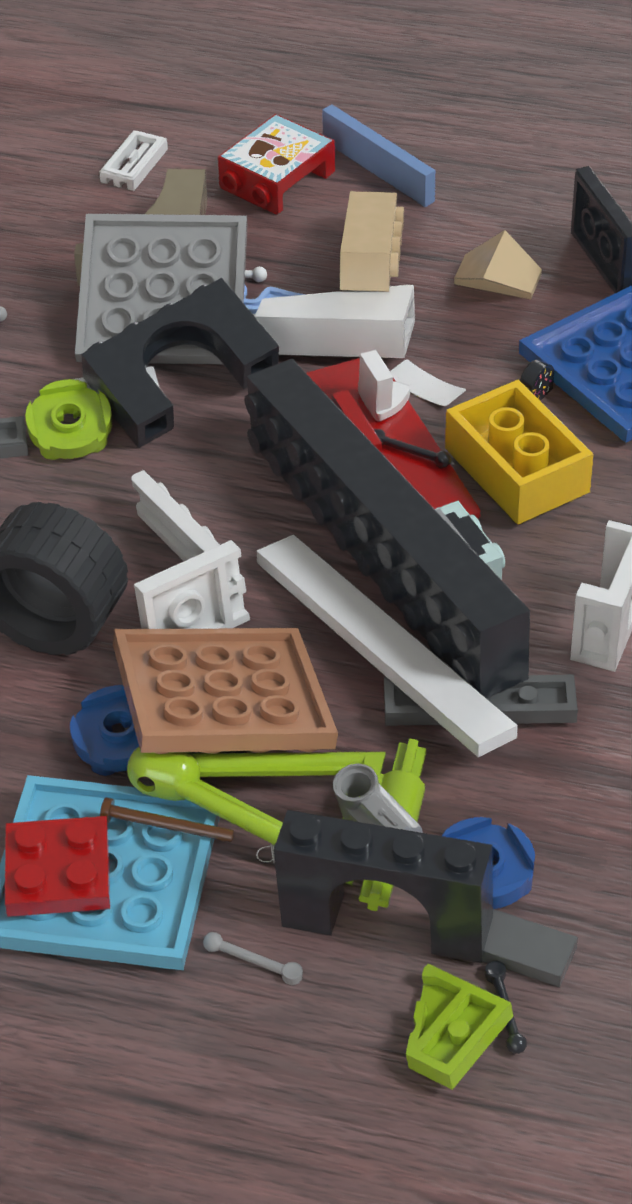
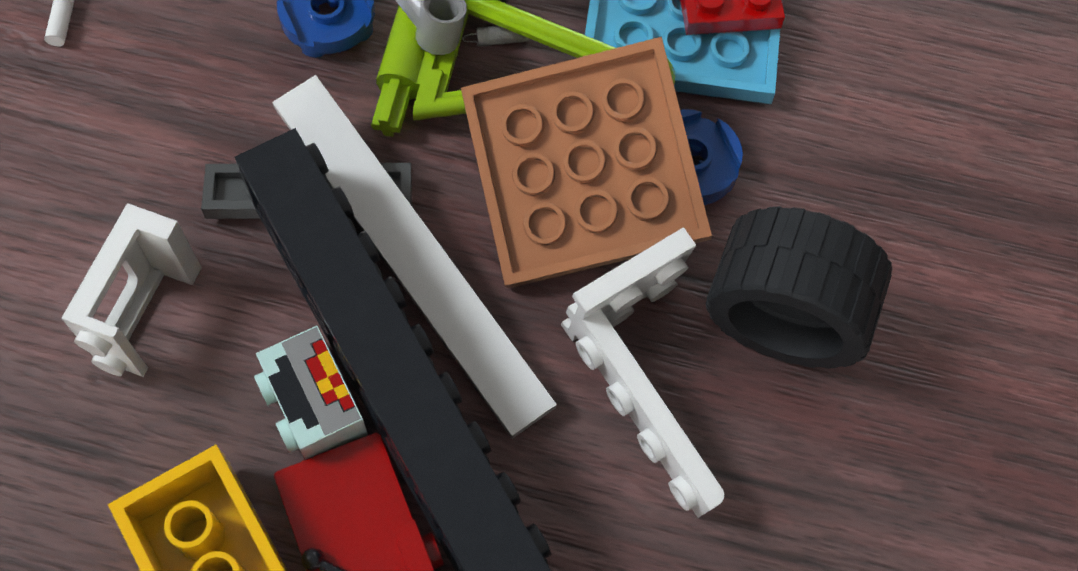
camera: 175 degrees right, 20 degrees up
reddish brown piece [100,797,234,842] -> none

